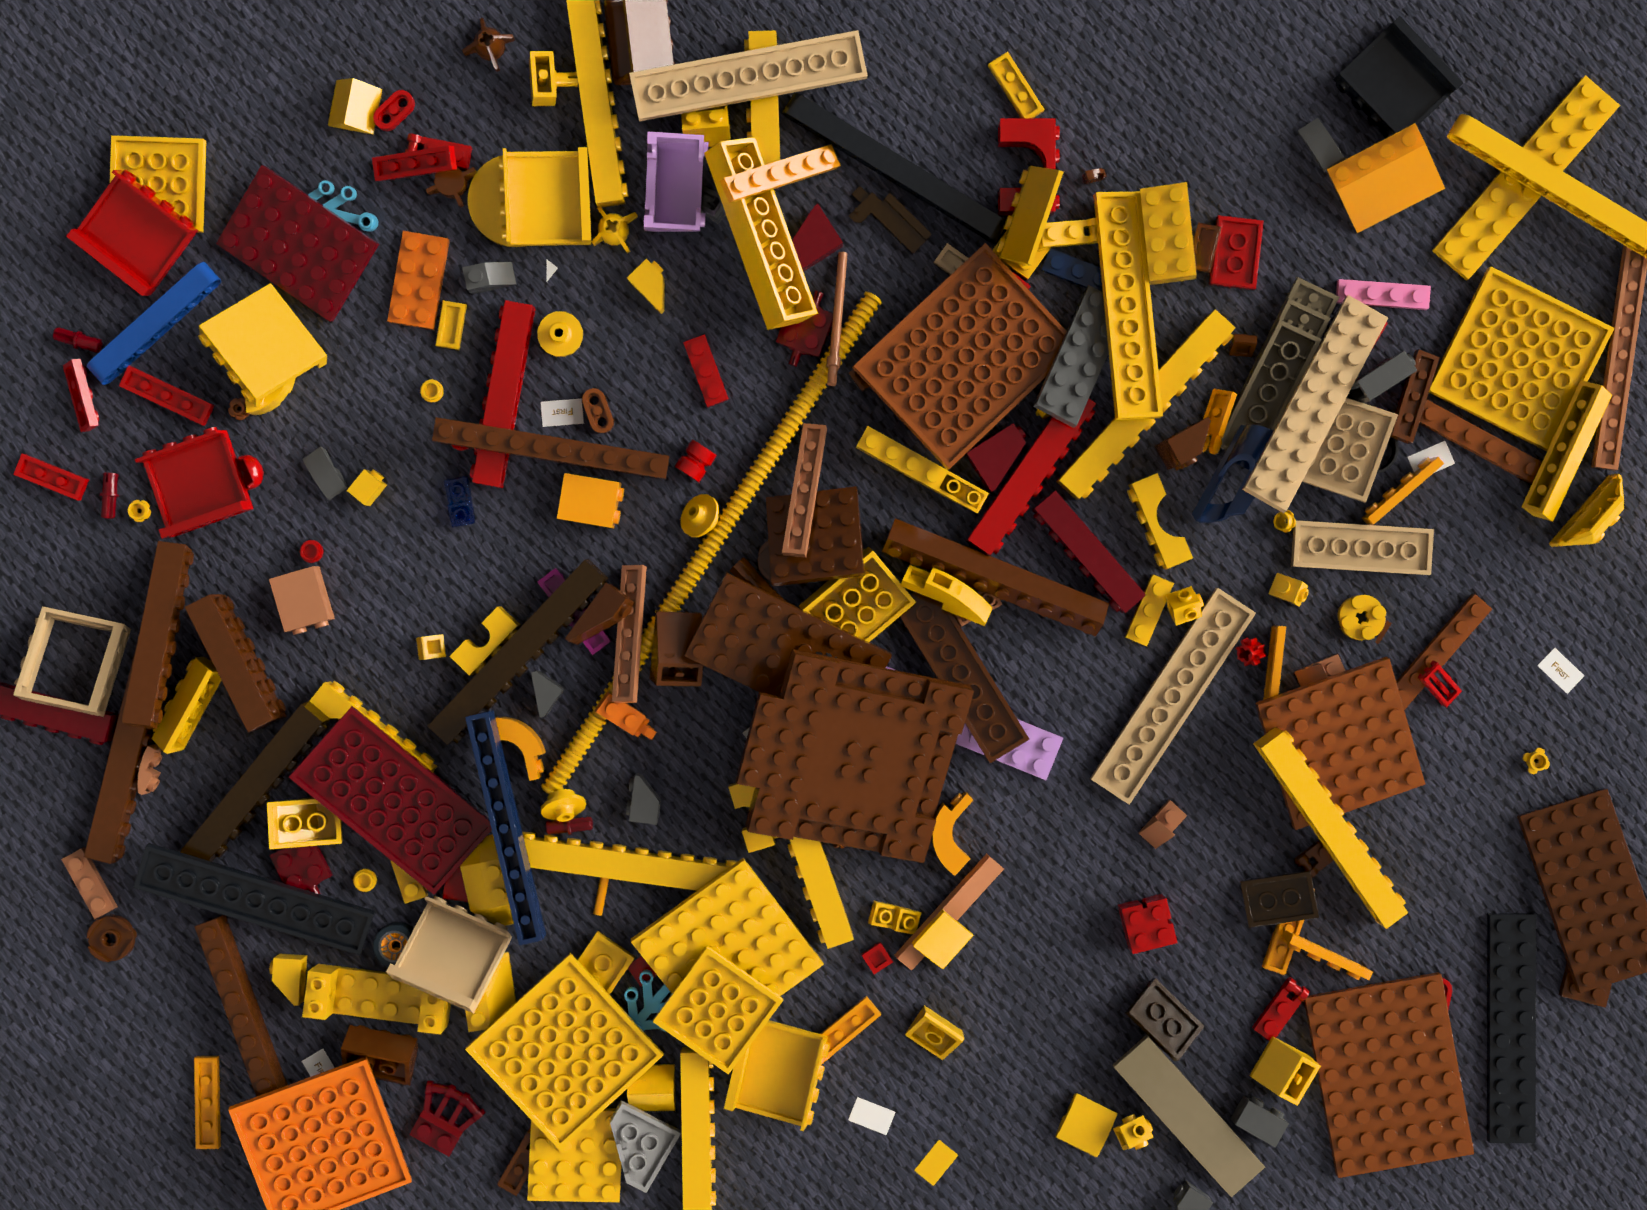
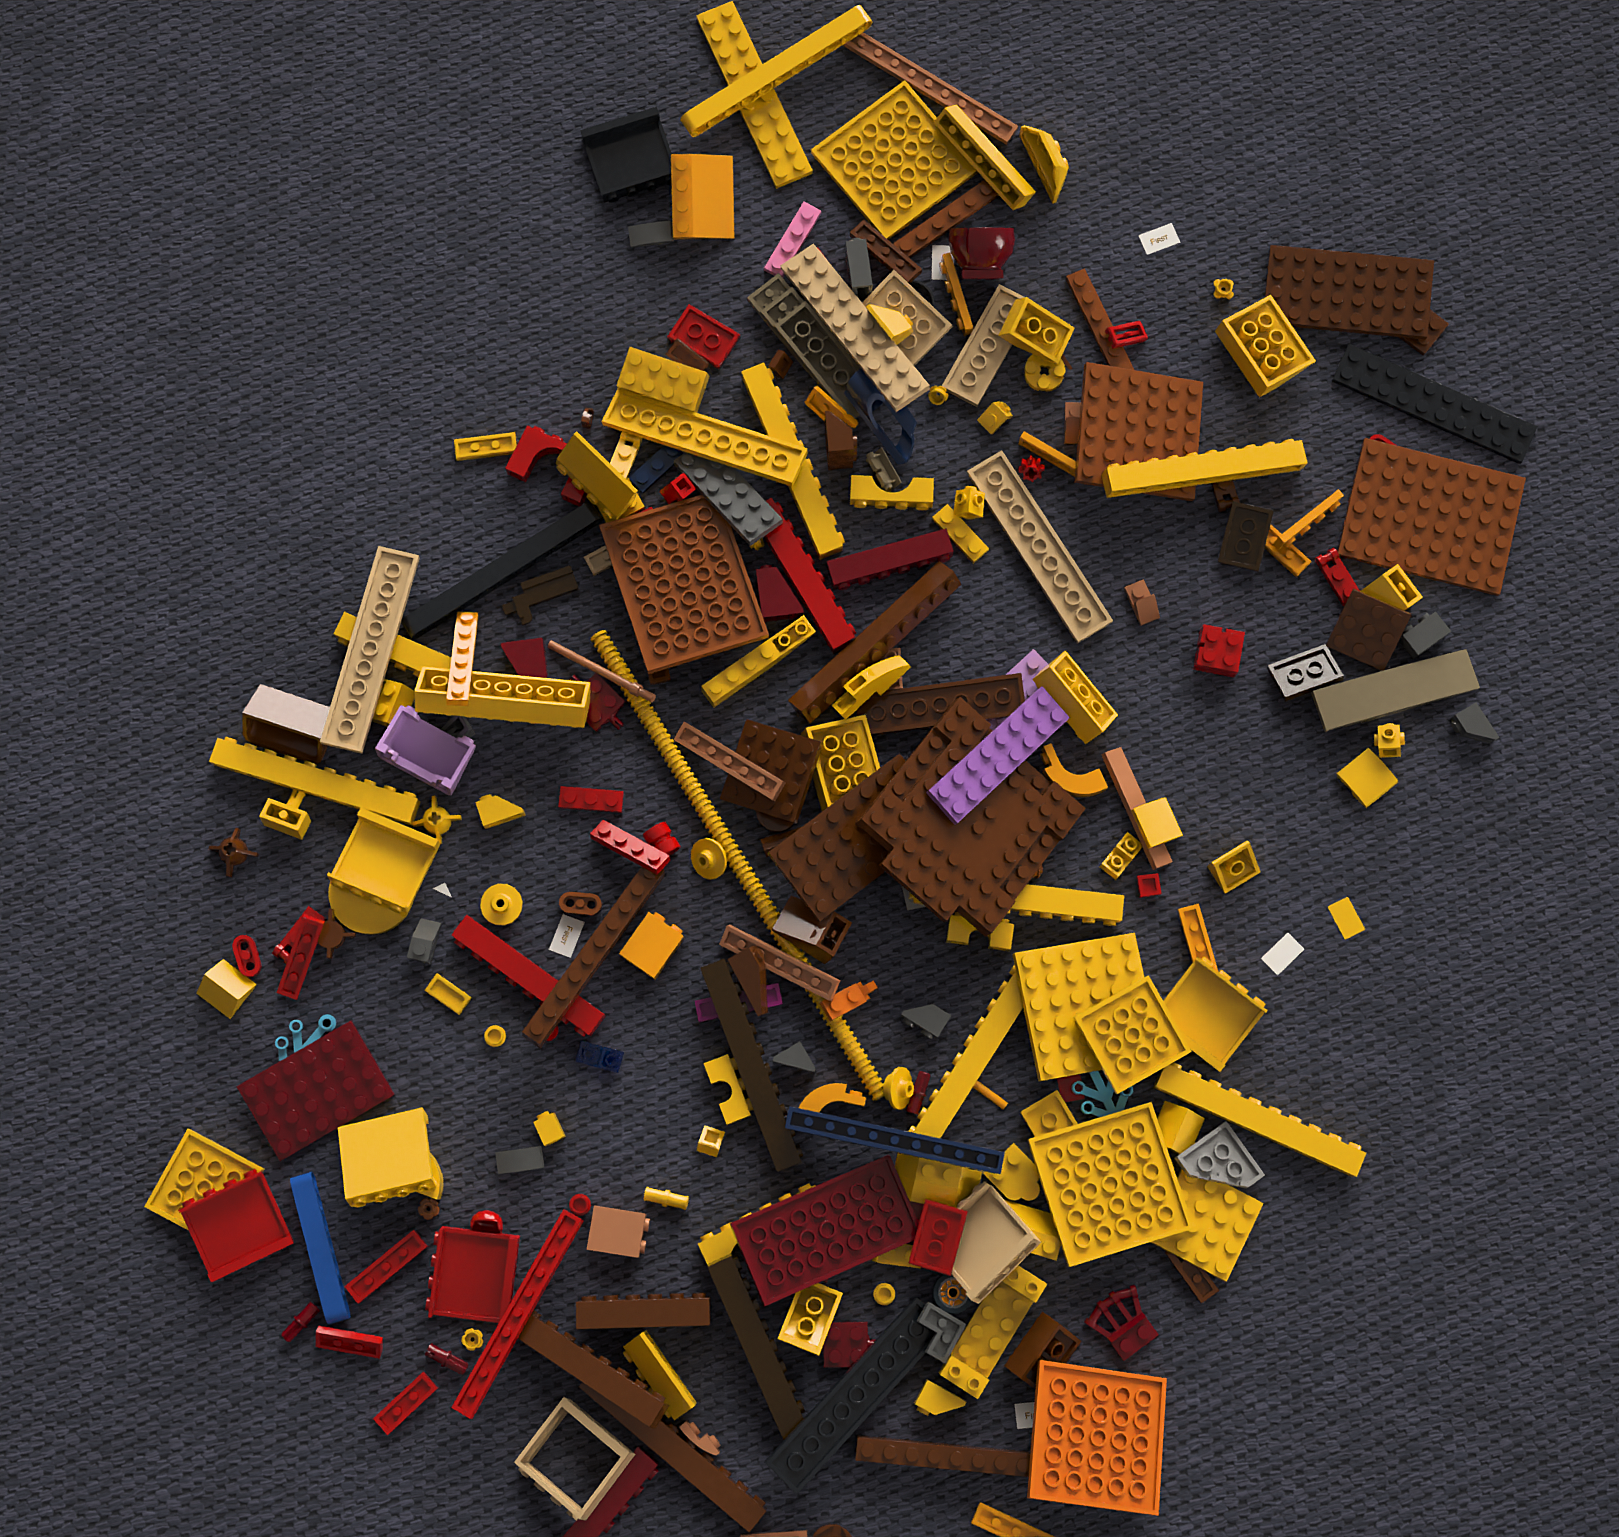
camera: 65 degrees left, 10 degrees down
orange plate [387,231,450,330] -> none
none -> red plate [451,1209,584,1419]
none -> plate [590,820,670,875]
none -> yellow pin [644,1187,689,1210]
none -> red brick [659,473,696,504]
none -> yellow slope [866,304,913,345]
none -> dark tan hinge [866,447,902,492]
none -> red tile [908,1199,968,1276]
none -> dark grey plate [917,1302,966,1364]
none -> medium lavender plate [926,686,1070,825]
none -> dark red plate [949,227,1015,279]
none -> yellow plate [983,1143,1040,1201]
none -> yellow slope [998,297,1075,364]
none -> yellow slope [1032,651,1118,744]
none -> yellow slope [1215,295,1316,398]
none -> reddish brown plate [1326,588,1411,671]

